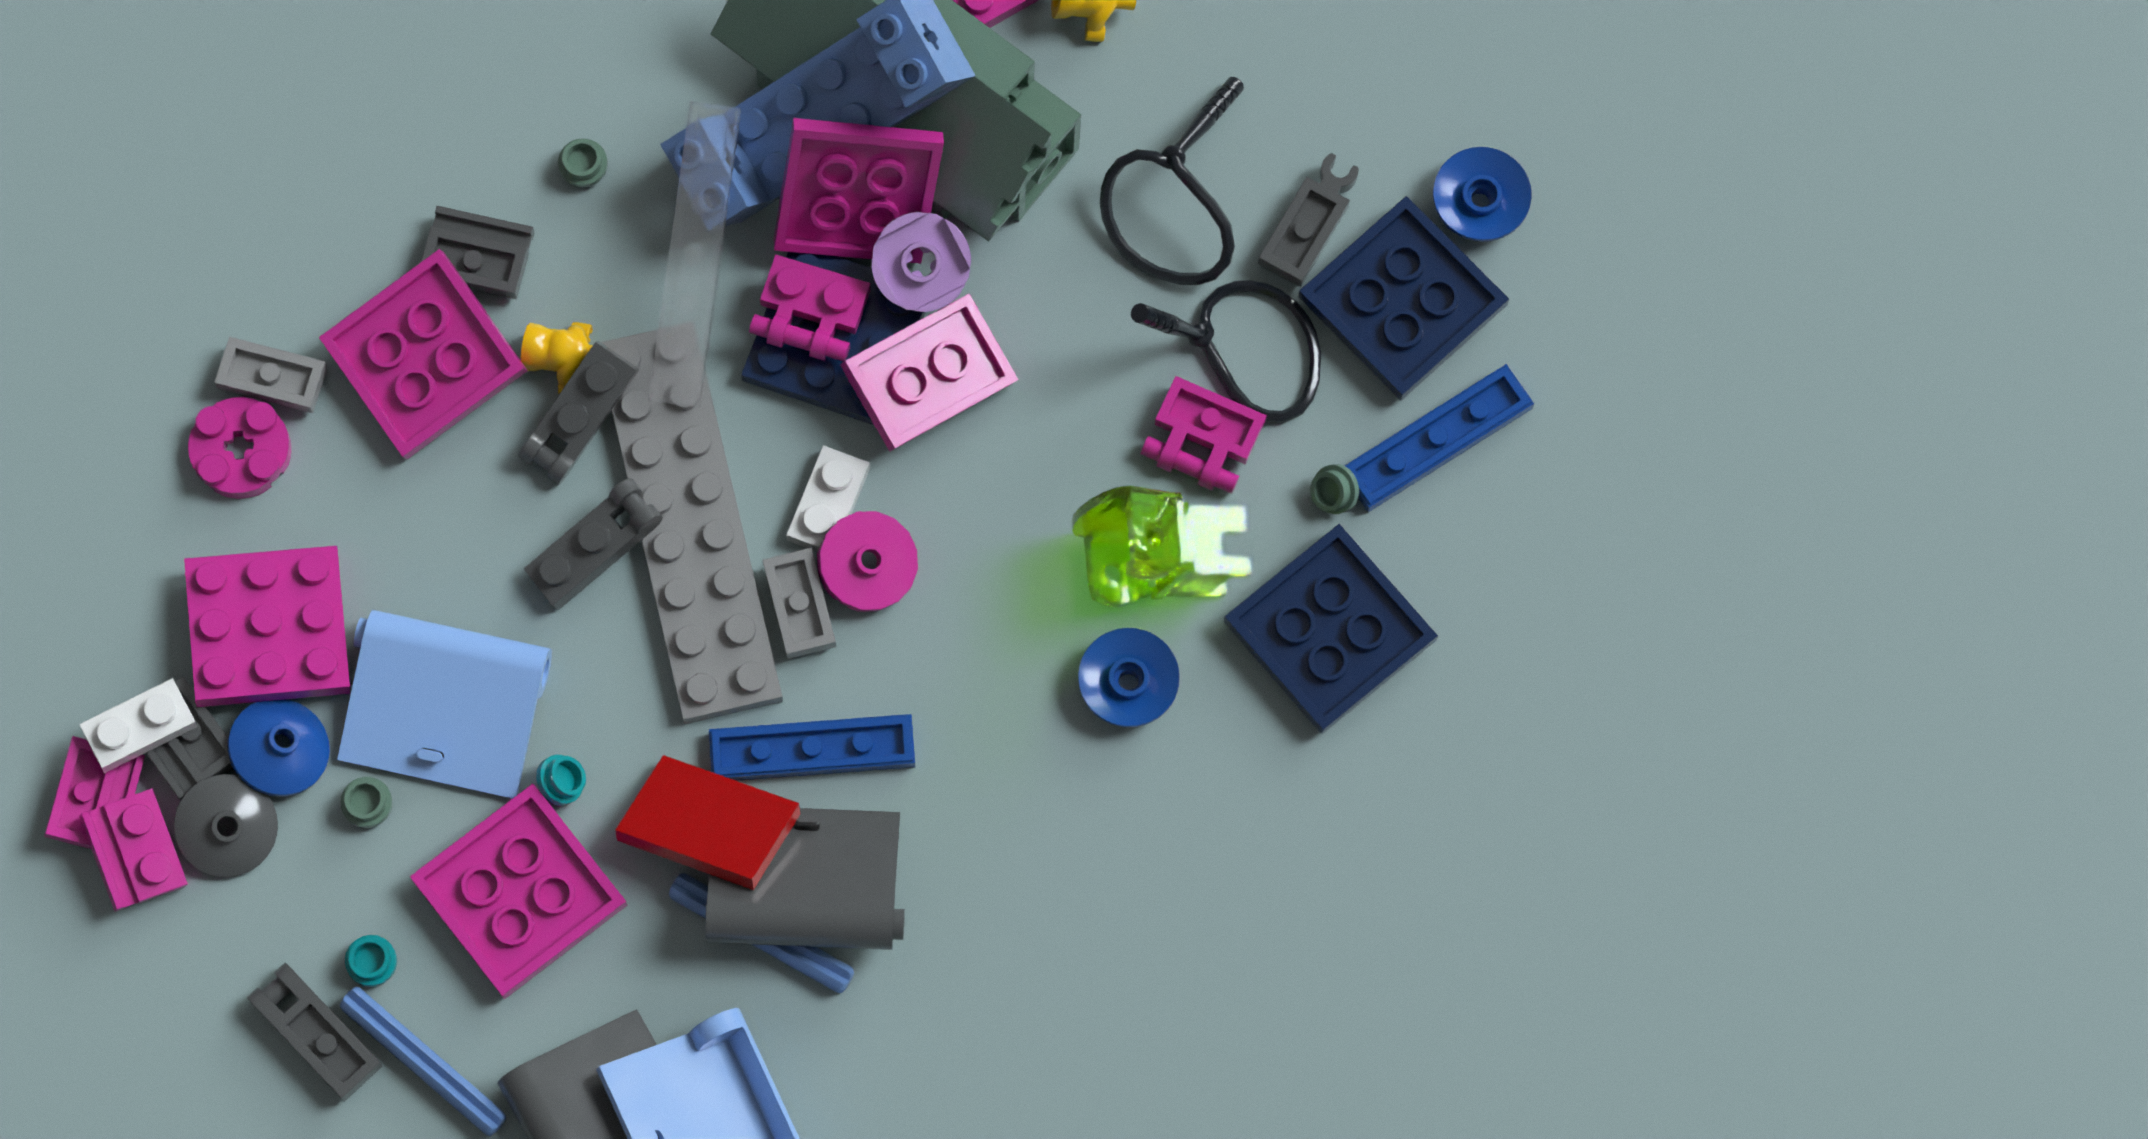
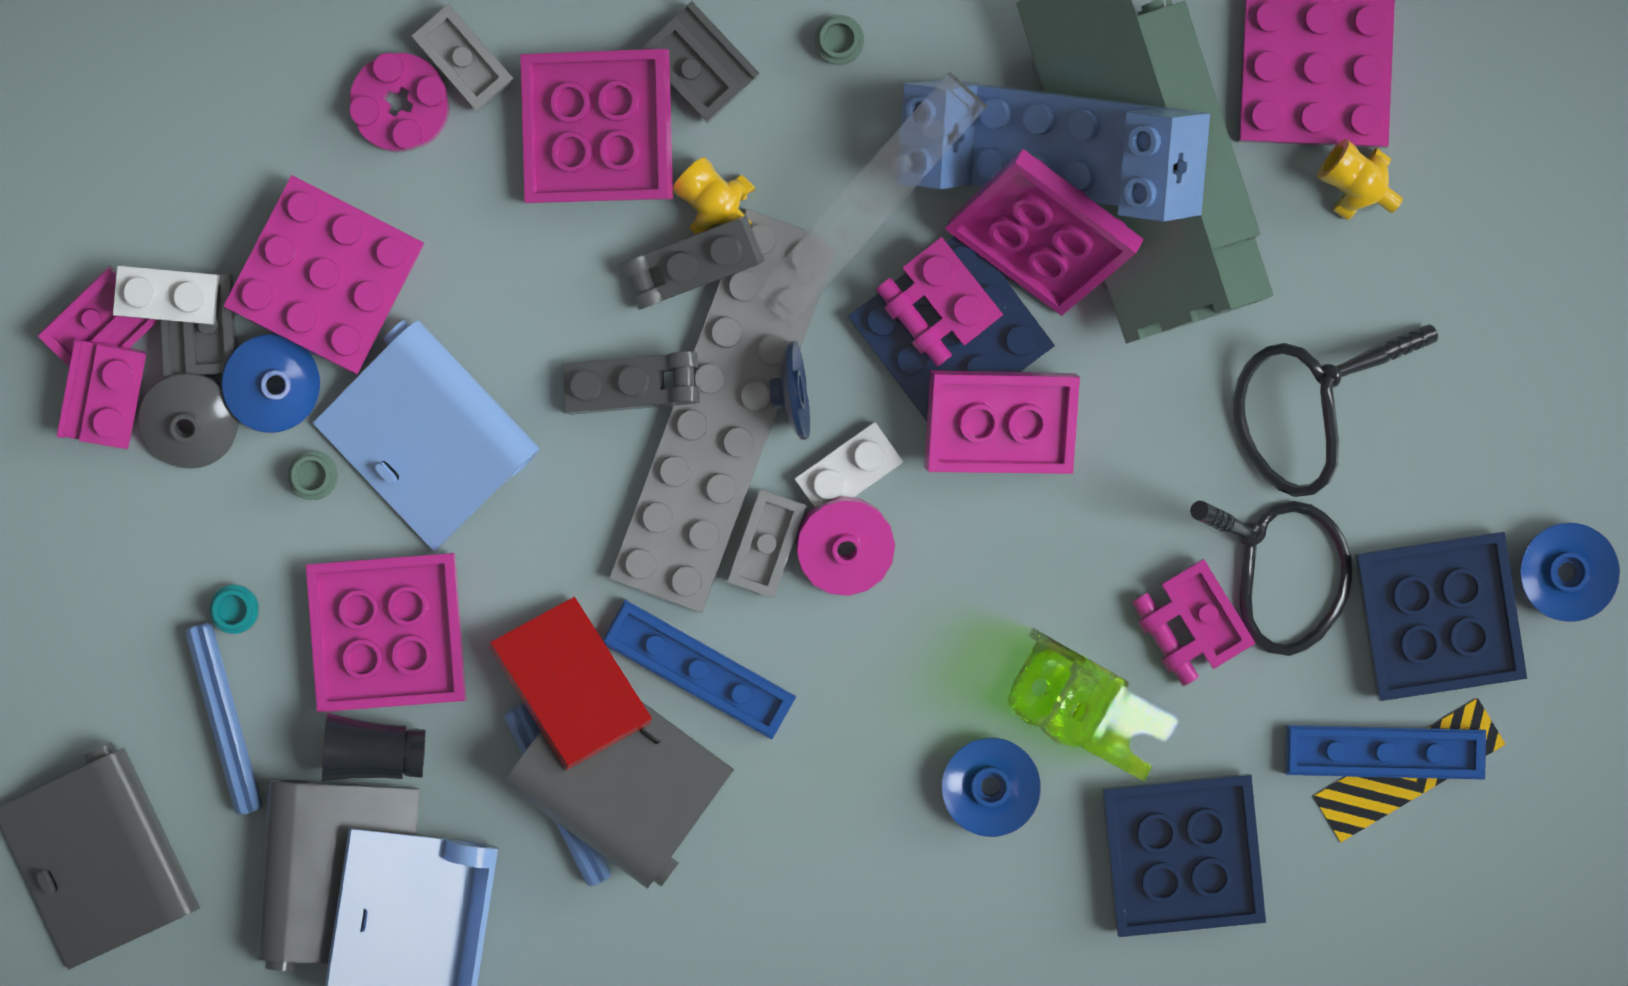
camera: 45 degrees right, 15 degrees up
dark grey plate [247,962,383,1102] -> none
teal plate [536,754,586,806] -> none
lavender plate [871,212,971,312] -> none
dark grey plate [1258,153,1359,287] -> none
sand green plate [1310,464,1359,514] -> none
none -> black plant [322,712,426,782]
none -> dark blue dish [769,341,810,440]
none -> sticker [1313,698,1506,842]

